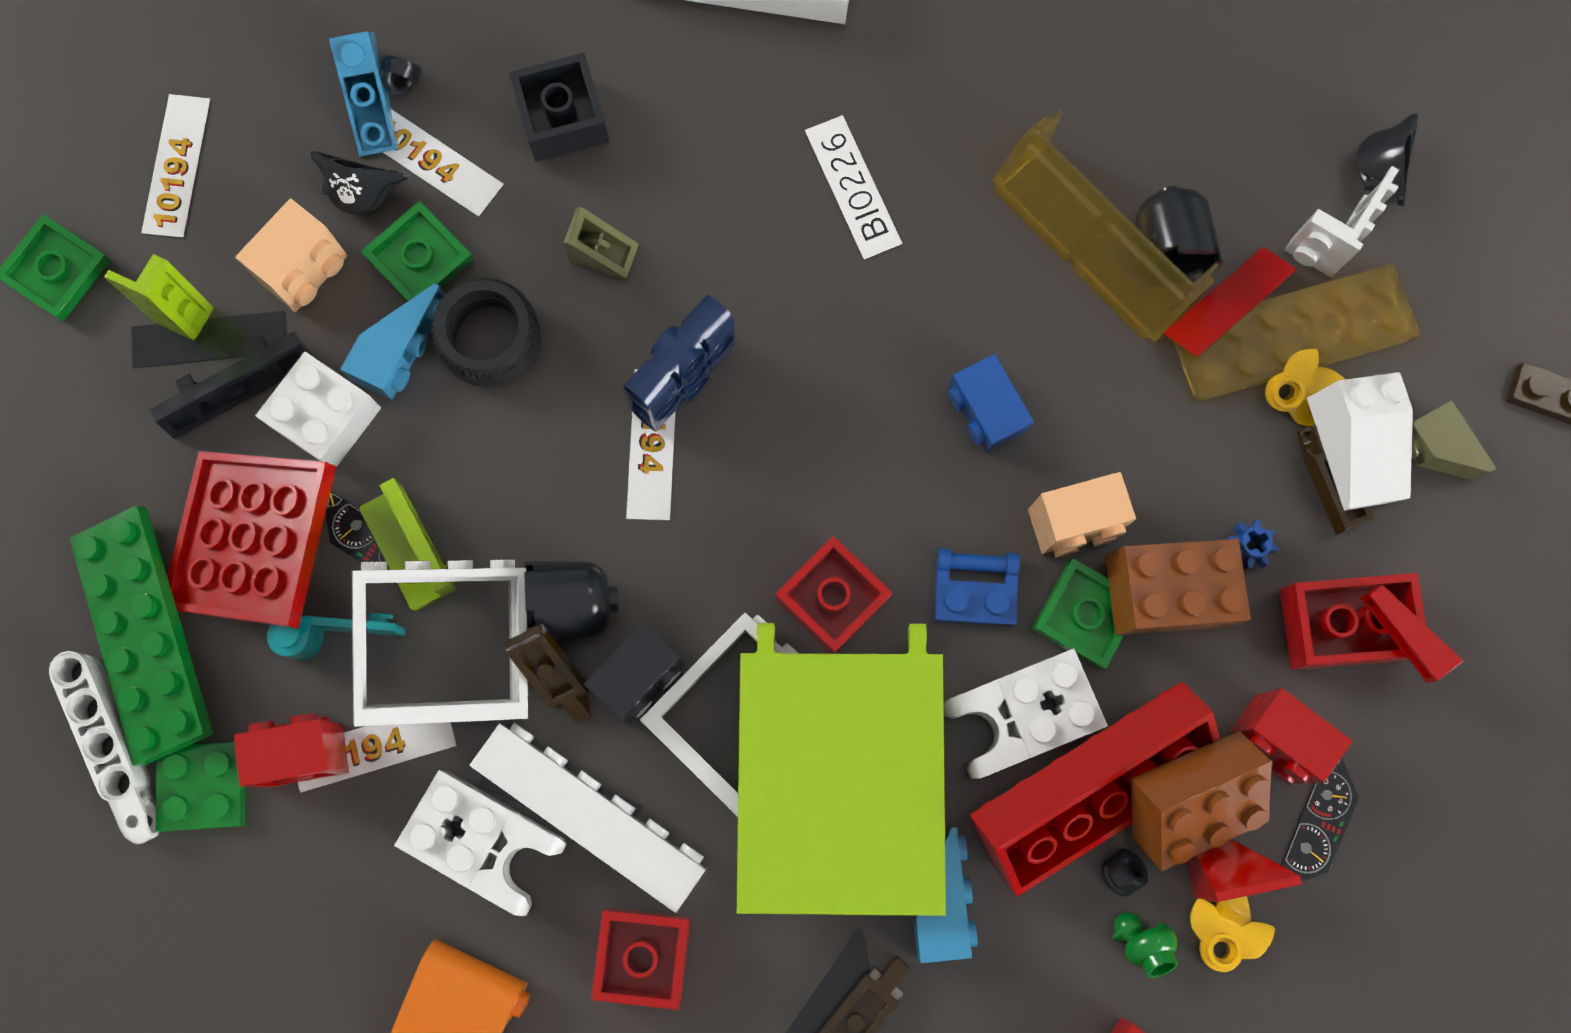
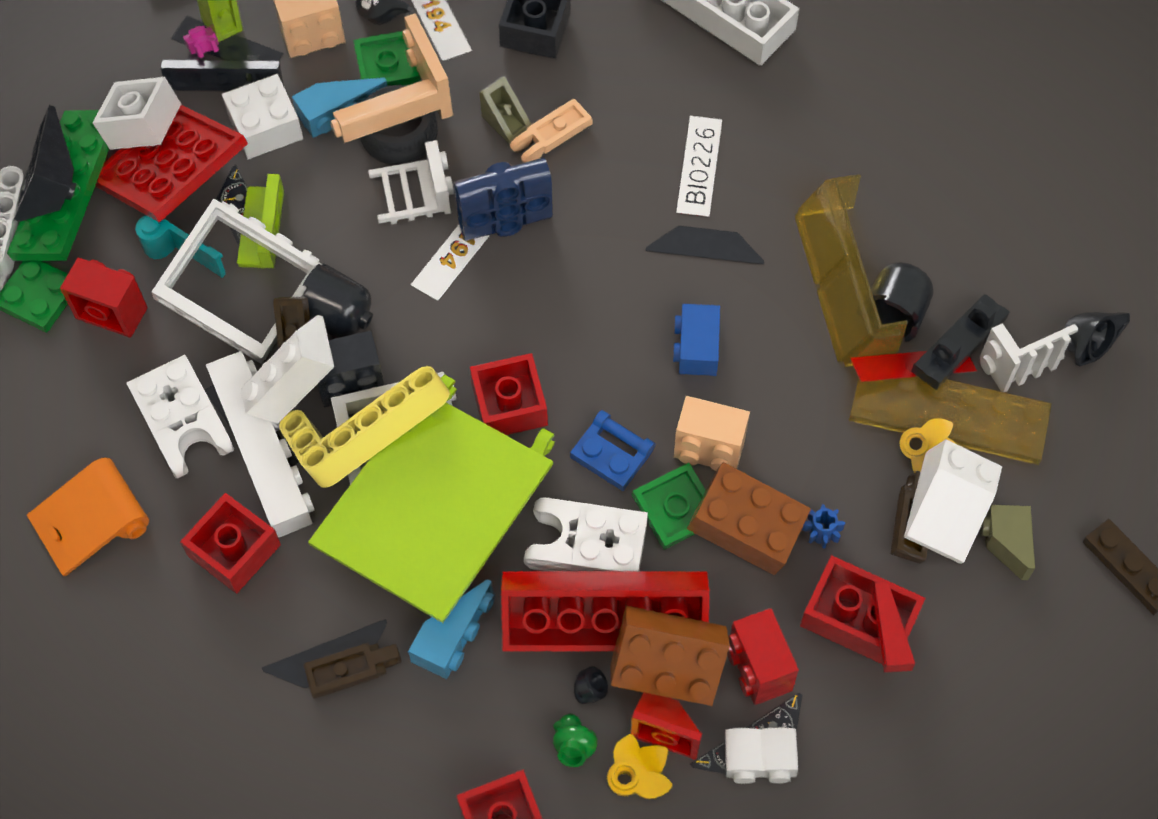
camera: 35 degrees right, 15 degrees down
white sticker [298,722,457,793] -> none
none -> black wedge [14,105,76,222]
none -> white brick [93,77,181,149]
none -> dark pink plate [183,26,219,58]
none -> white slope [241,315,334,423]
none -> light yellow beam [279,366,450,488]
none -> light nougat piece [330,13,453,143]
none -> white plate [368,140,454,224]
none -> light nougat hinge [510,99,593,163]
none -> black sticker [646,226,764,264]
none -> white brick [725,728,798,784]
none -> black hinge [911,294,1010,390]

